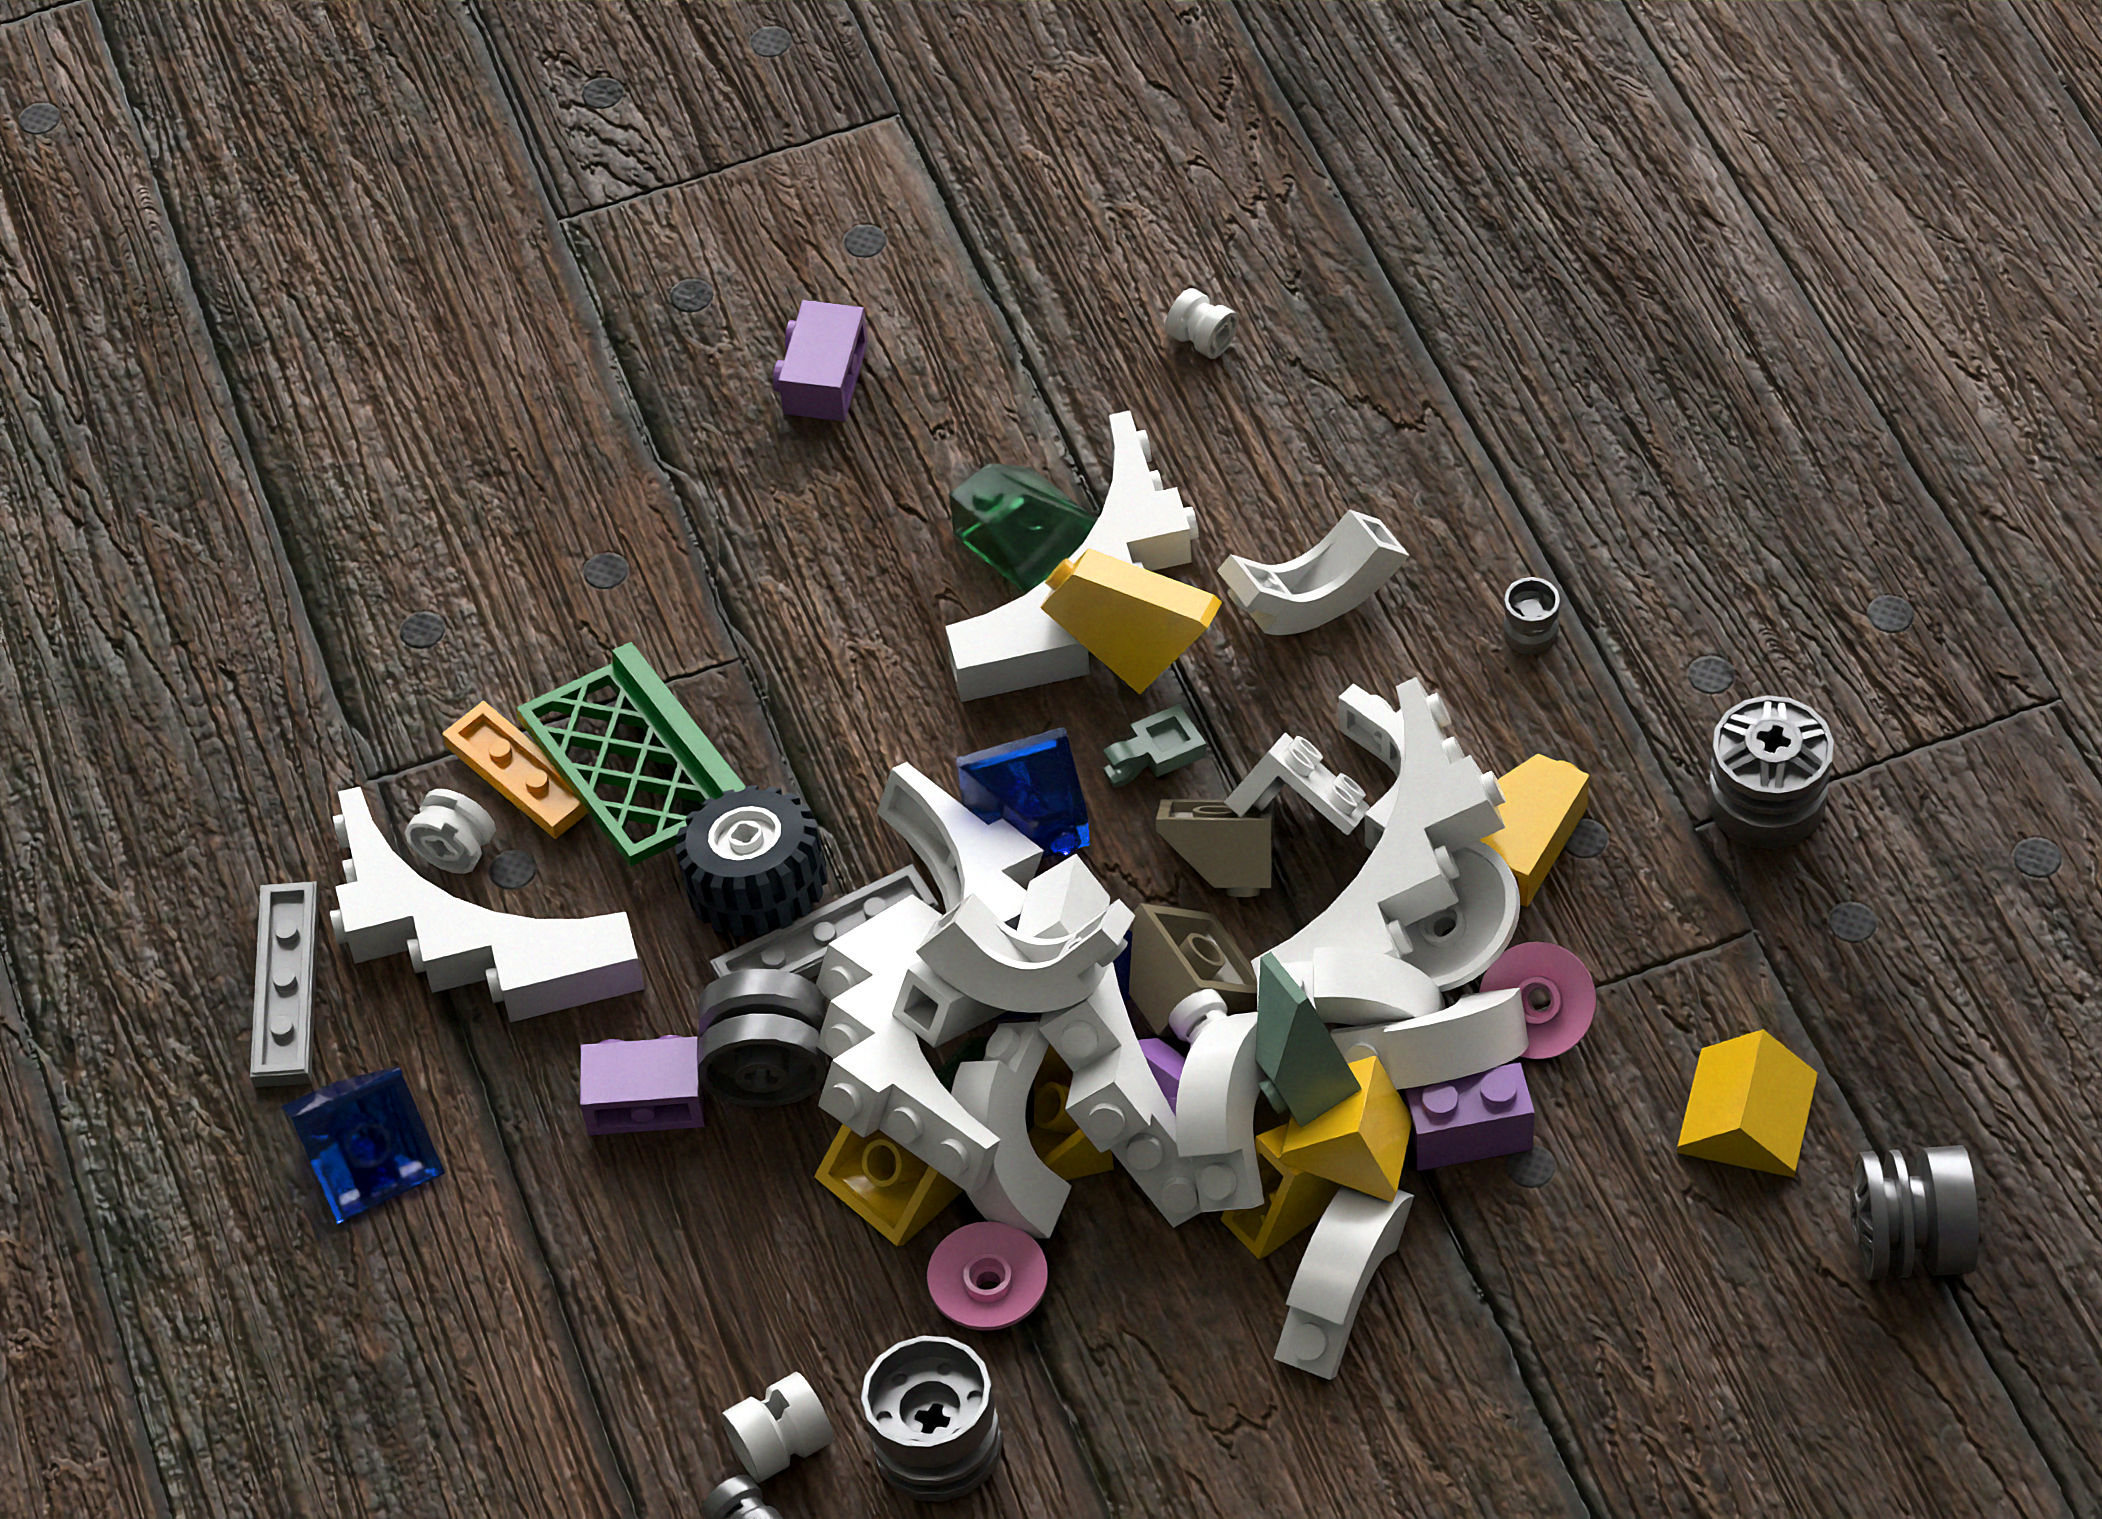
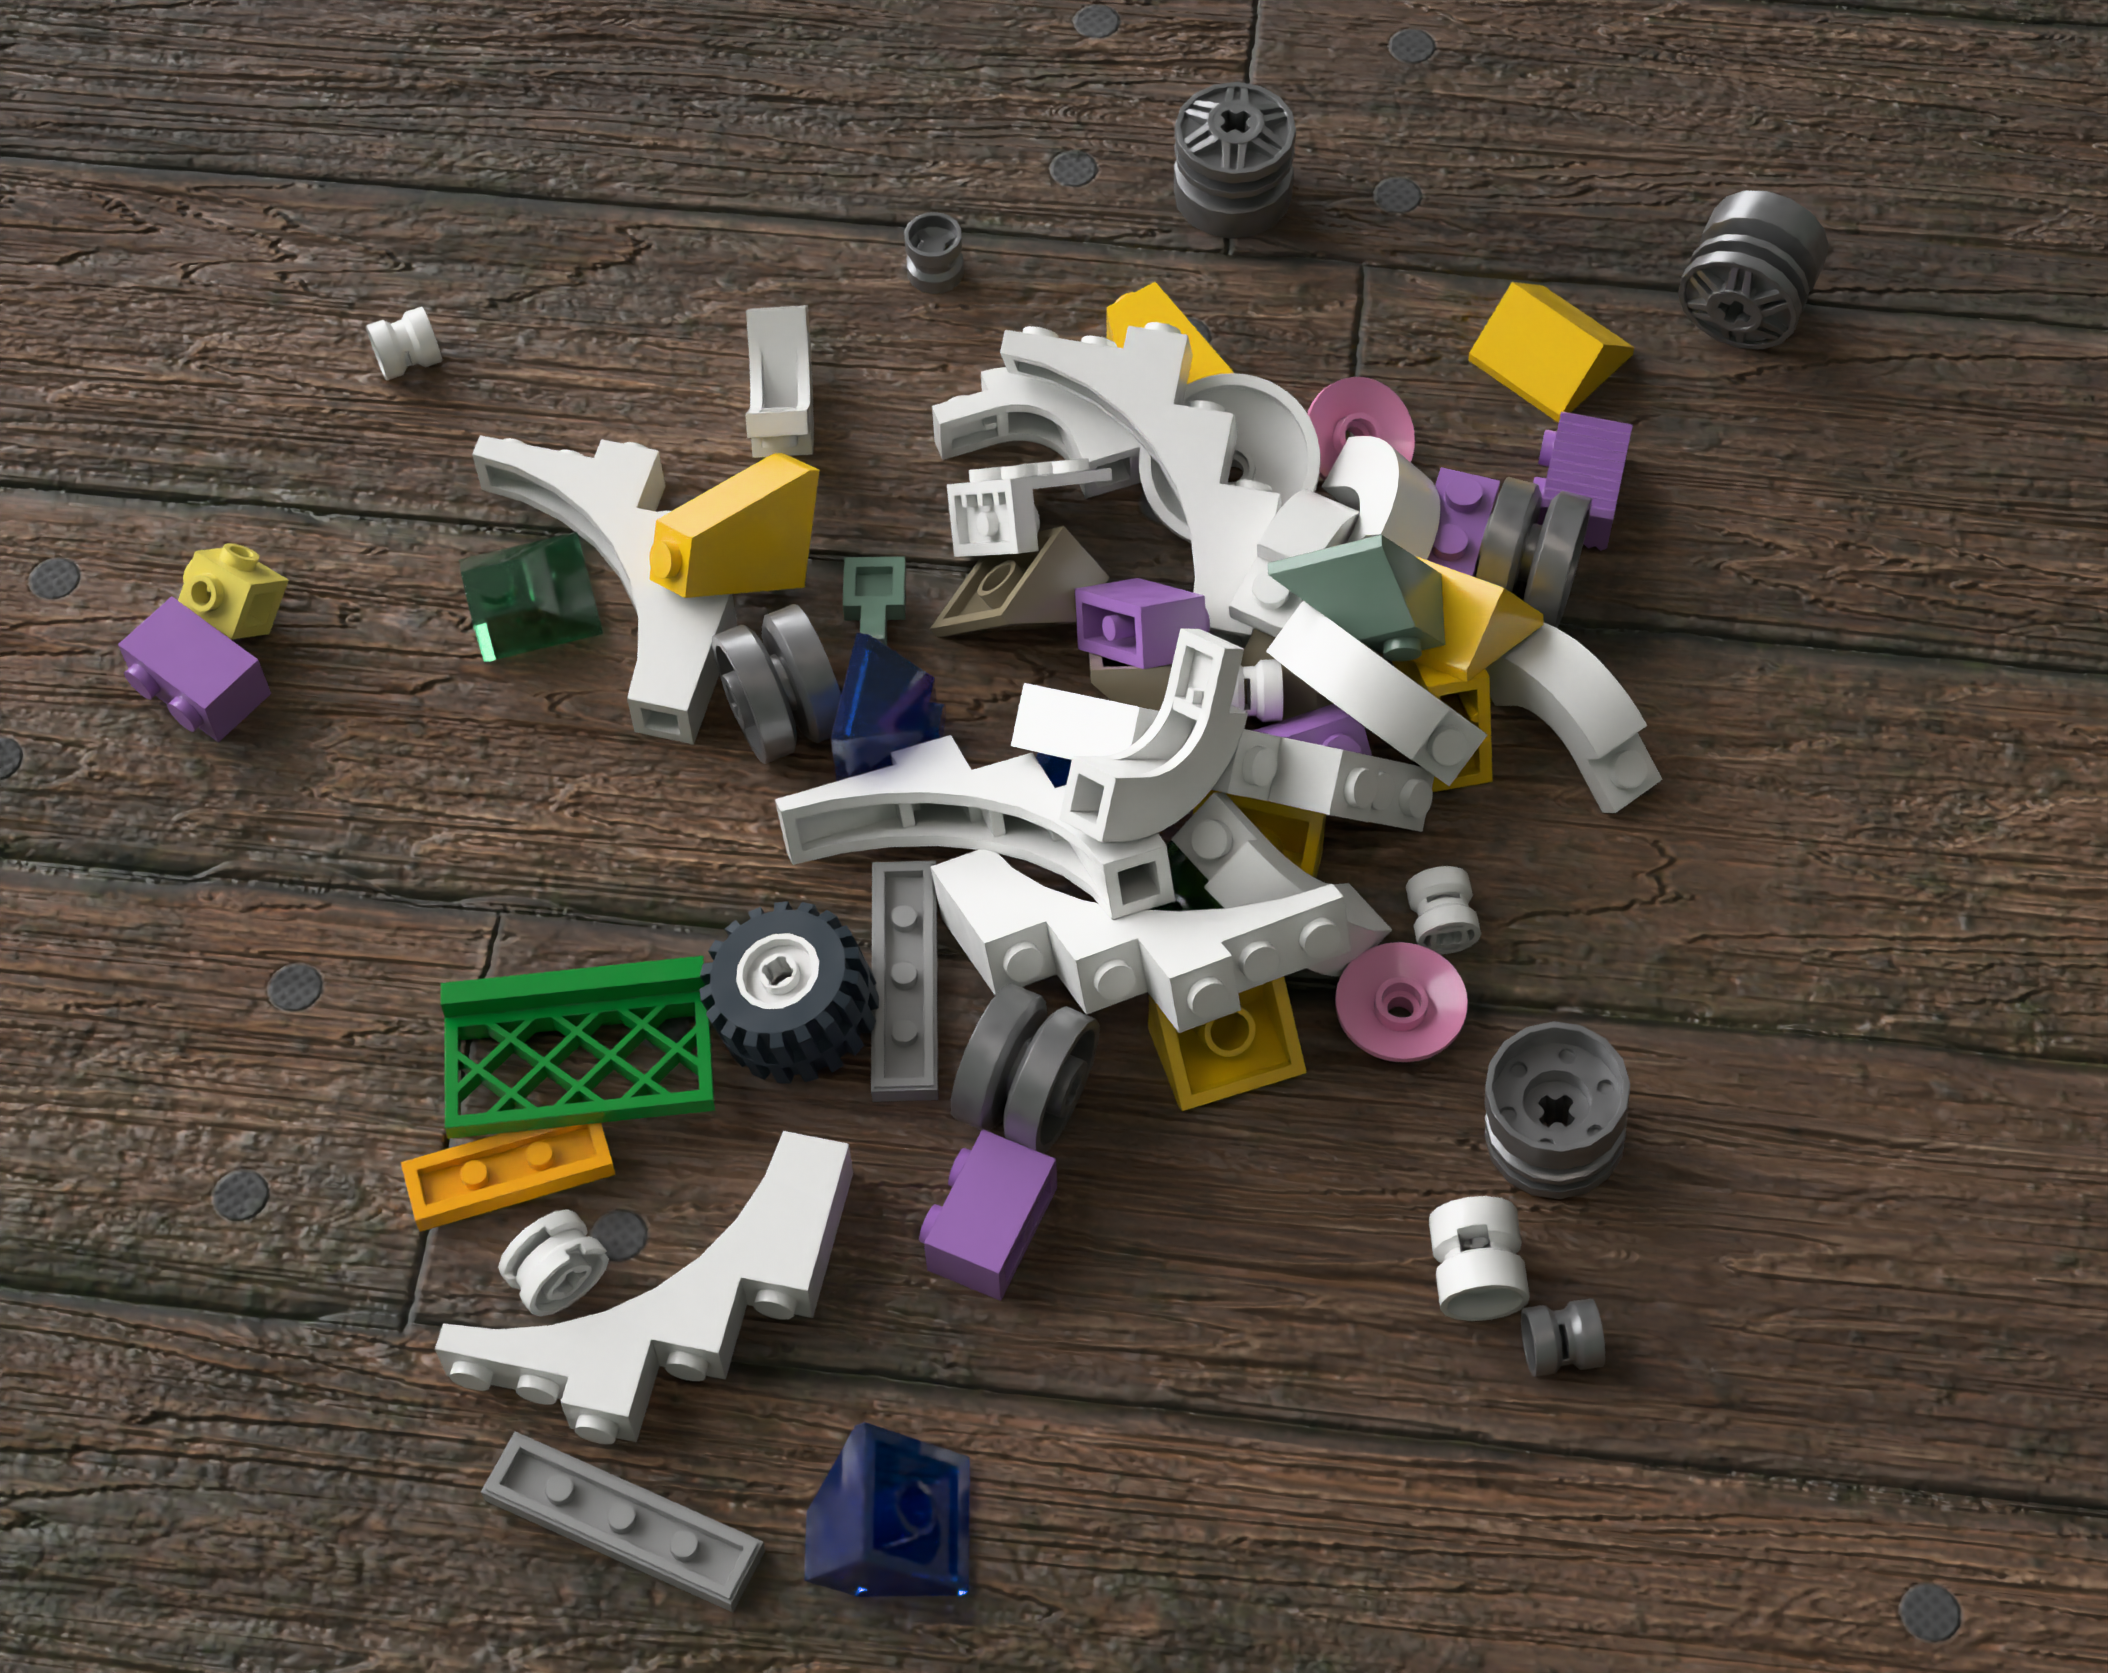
camera: 65 degrees left, 5 degrees up
none -> light yellow brick [178,543,289,640]
none -> flat silver wheel [712,604,848,764]
none -> medium lavender brick [1075,578,1210,669]
none -> white wheel [1406,866,1481,954]
none -> flat silver wheel [1476,477,1592,628]
none -> medium lavender brick [1533,411,1633,551]

